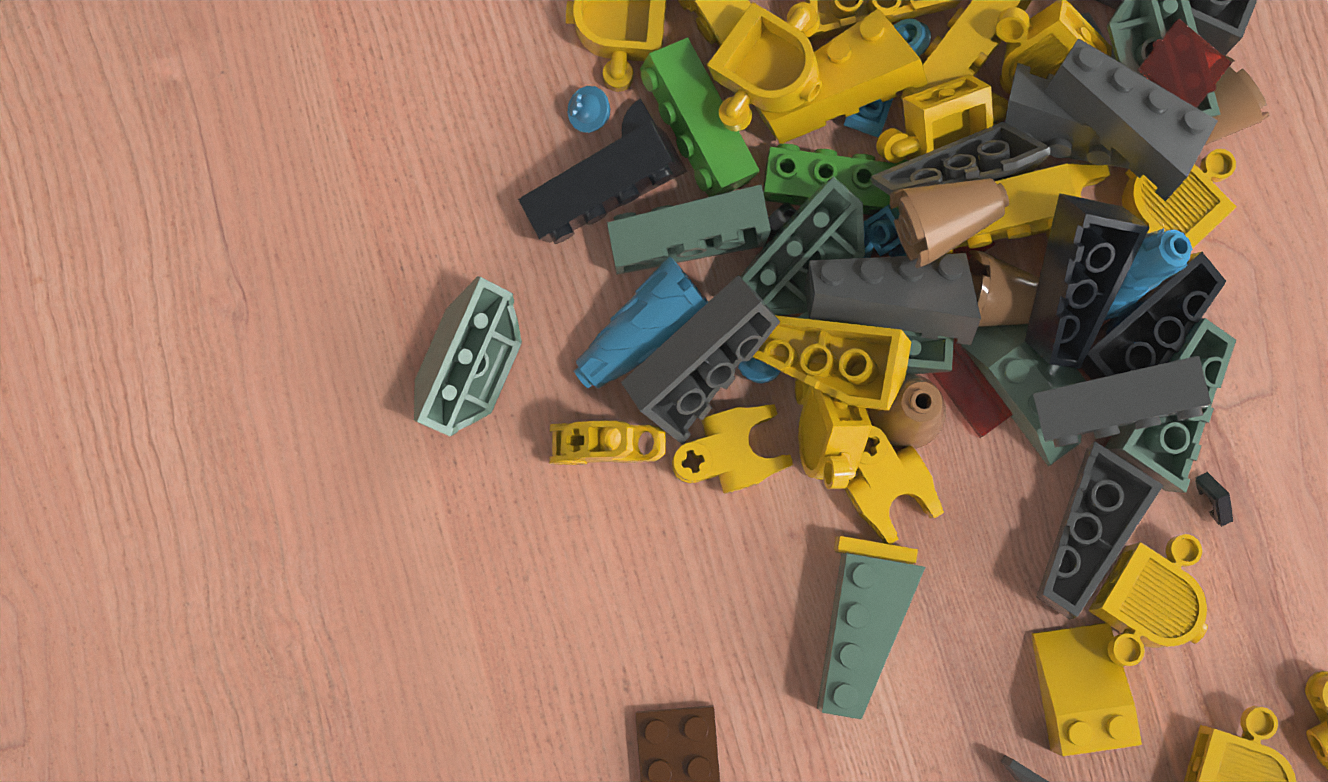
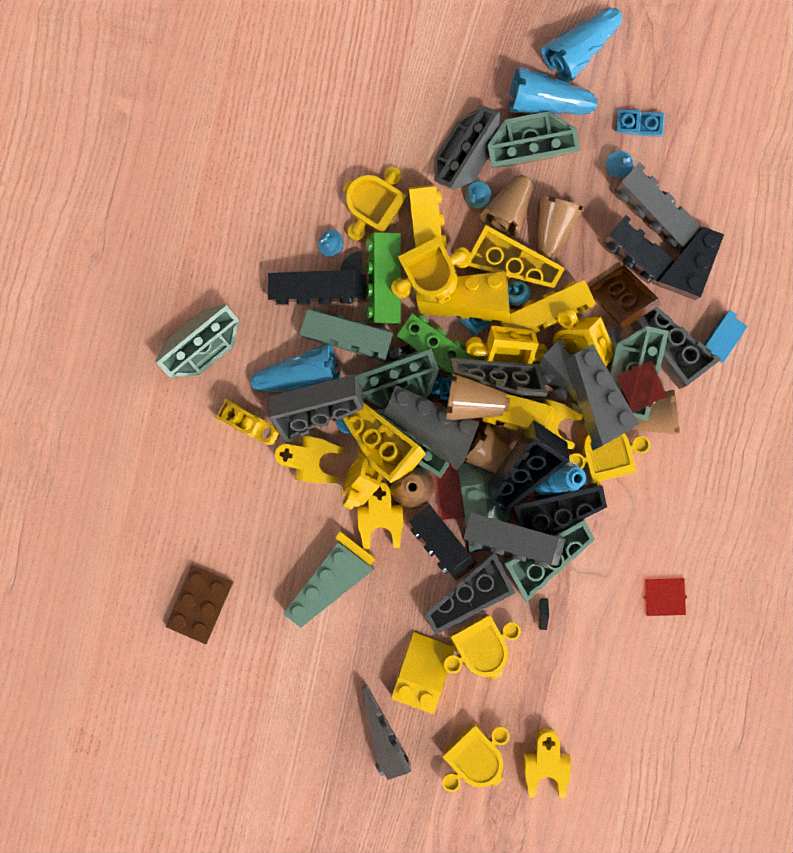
camera: 30 degrees right, 5 degrees up
none -> black wedge [409,505,477,581]

